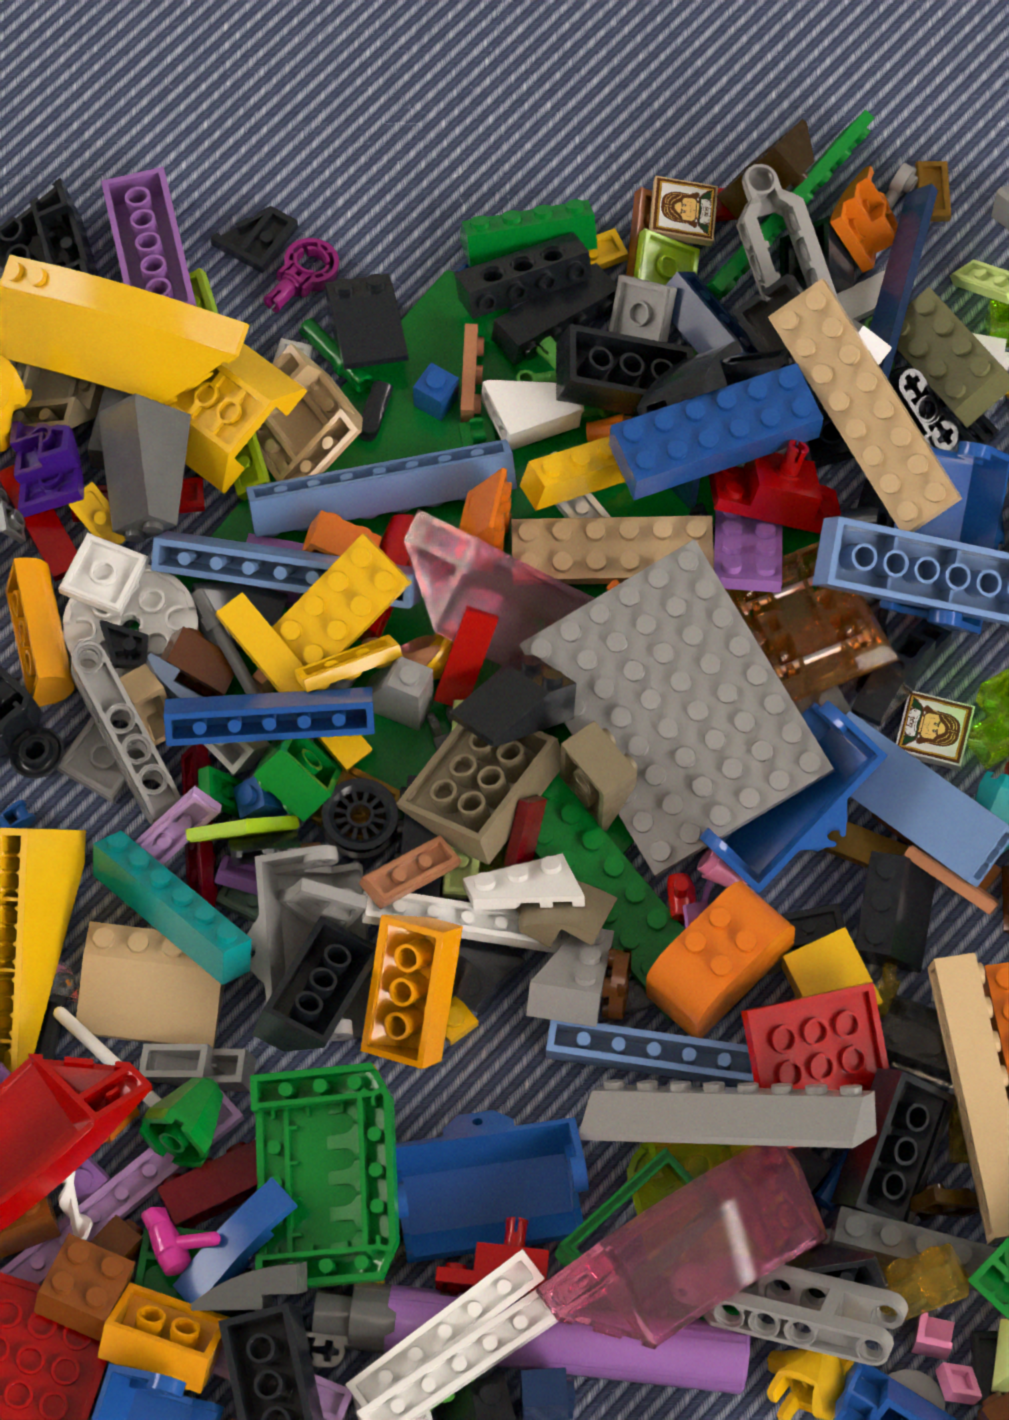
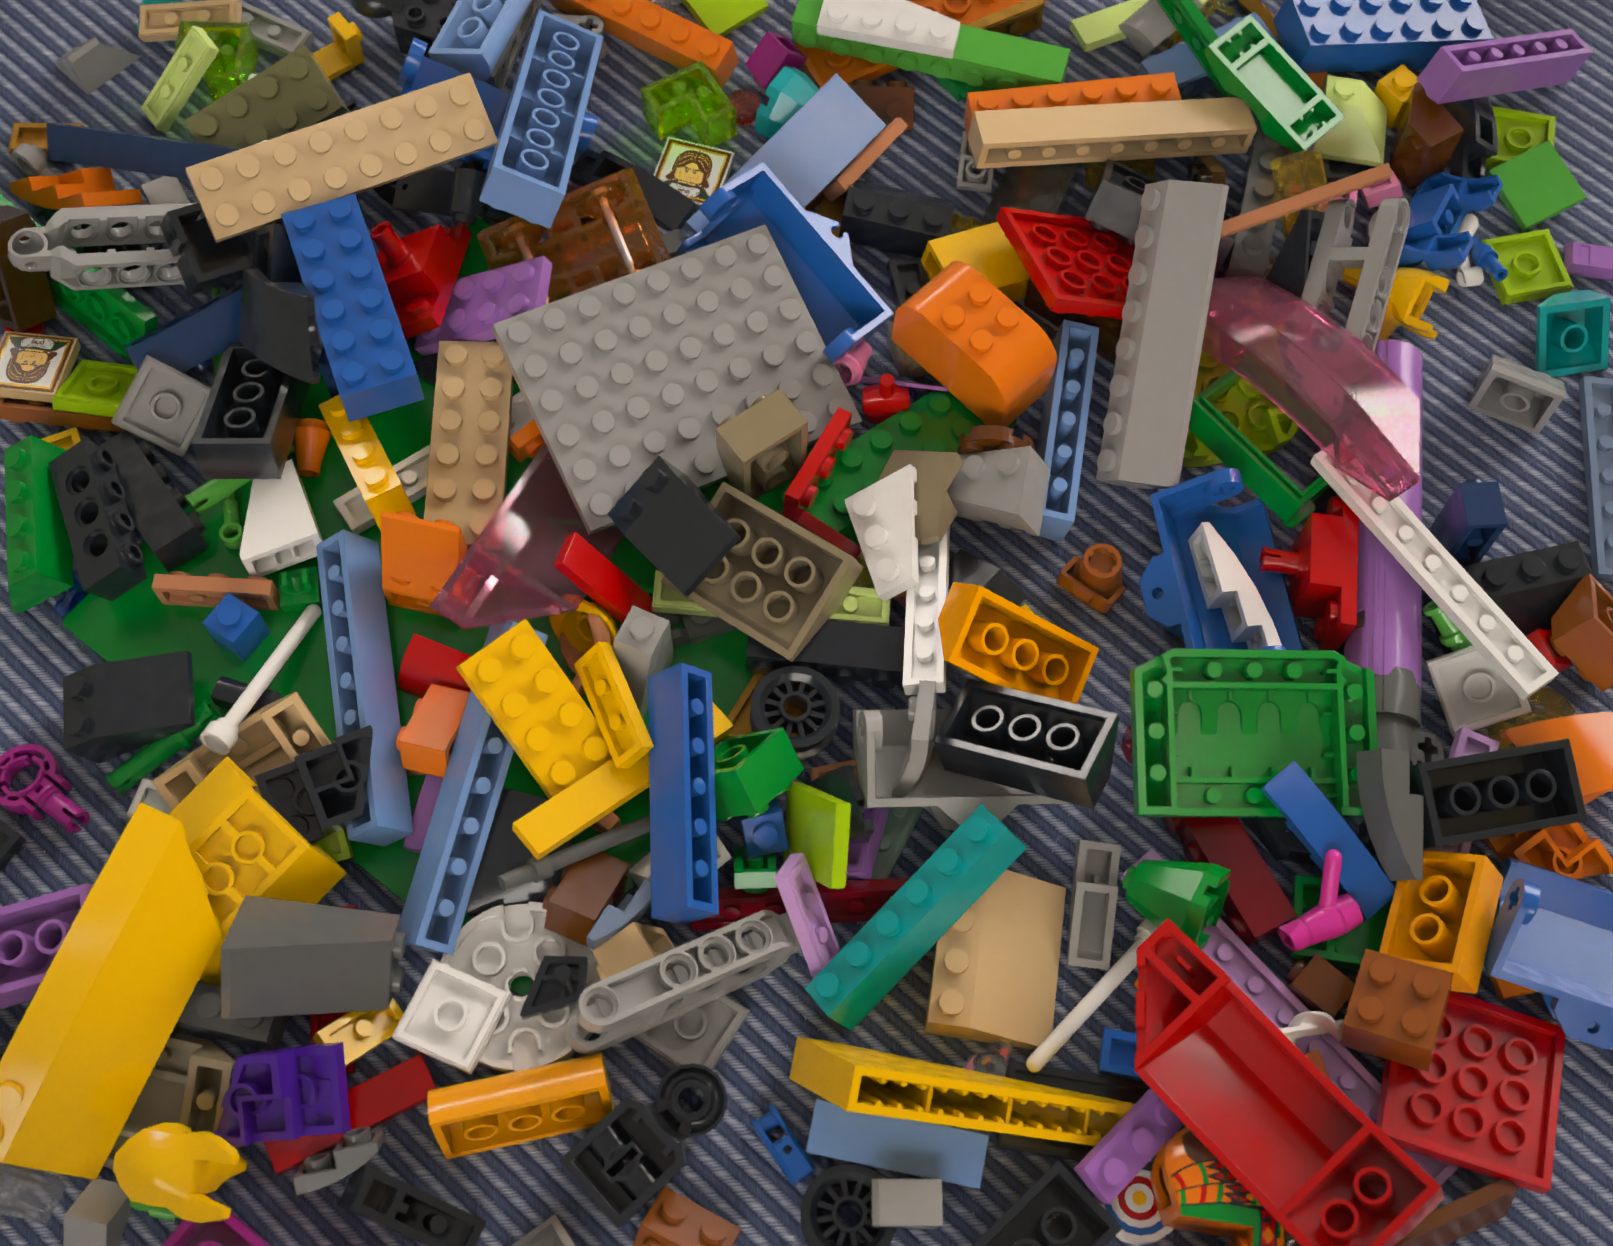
camera: 90 degrees left, 0 degrees up
white plate [345,1249,545,1407] -> none
nougat tile [359,835,462,909] -> none
none -> white piece [200,604,321,755]
none -> black slope [255,725,373,844]
none -> red plate [783,407,854,510]
none -> dark orange piece [1056,543,1127,613]
none -> white slope [1188,522,1282,650]
none -> nougat tile [1220,162,1393,239]

